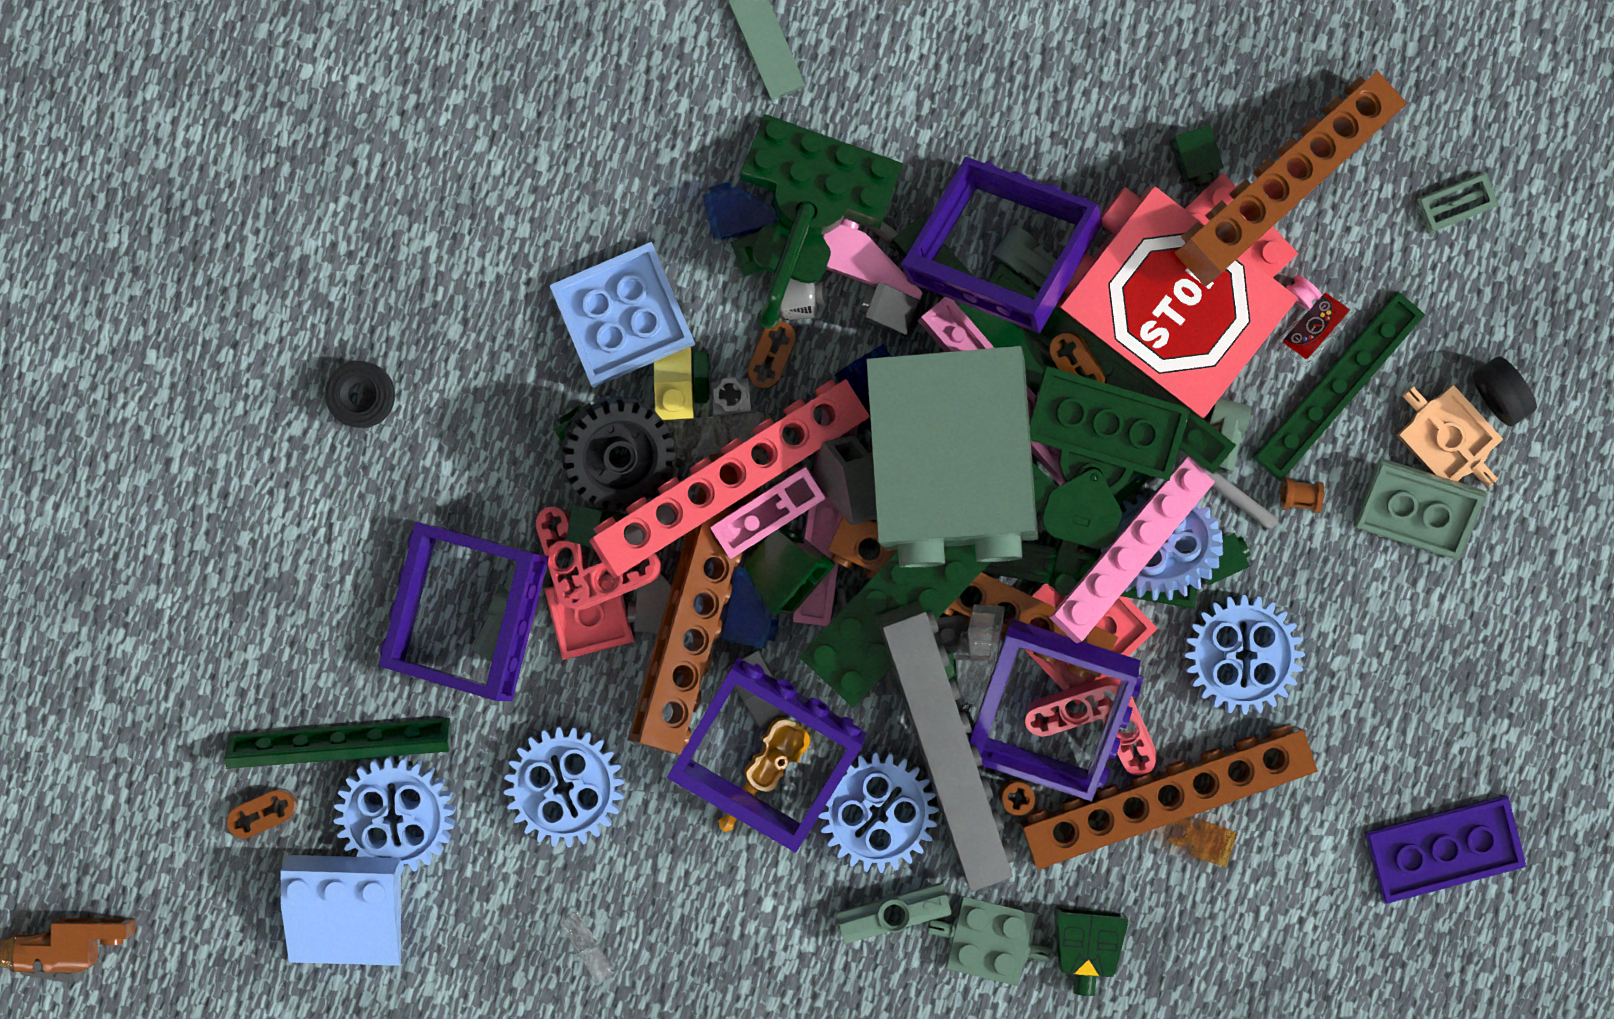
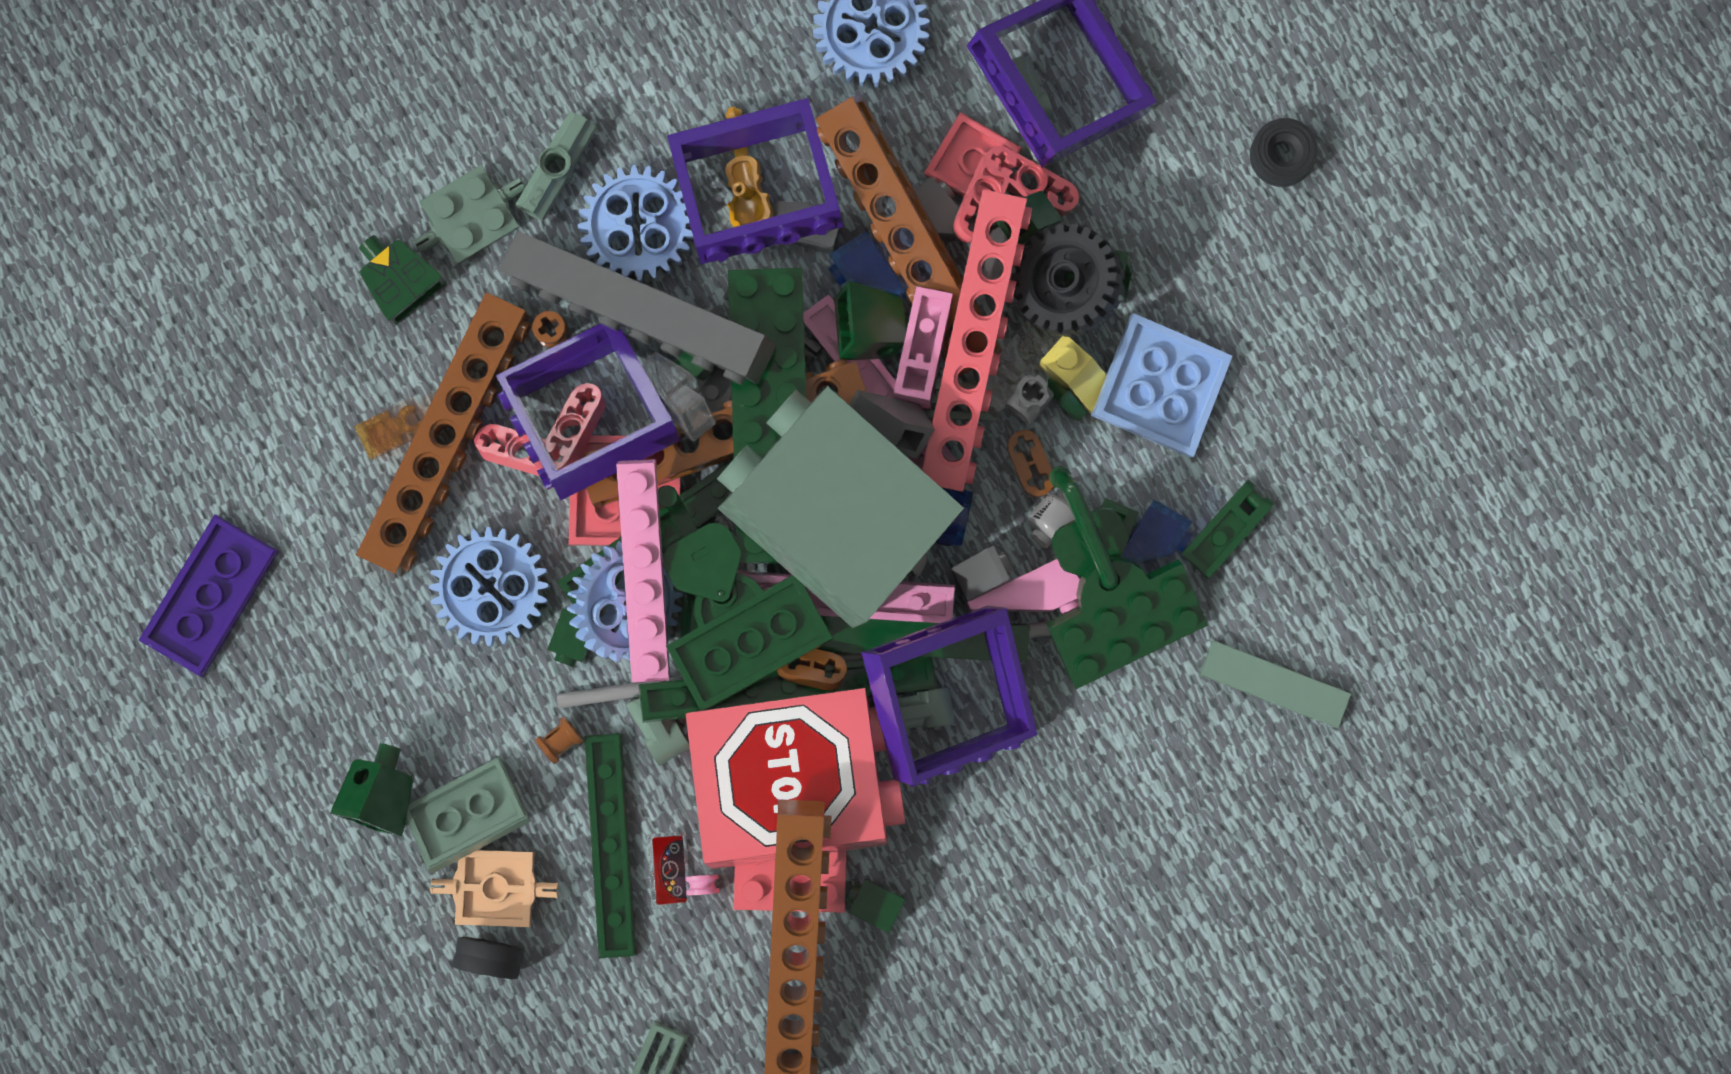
camera: 135 degrees right, 5 degrees down
none -> dark green torso [330,743,413,836]
none -> dark green plate [1181,479,1275,579]

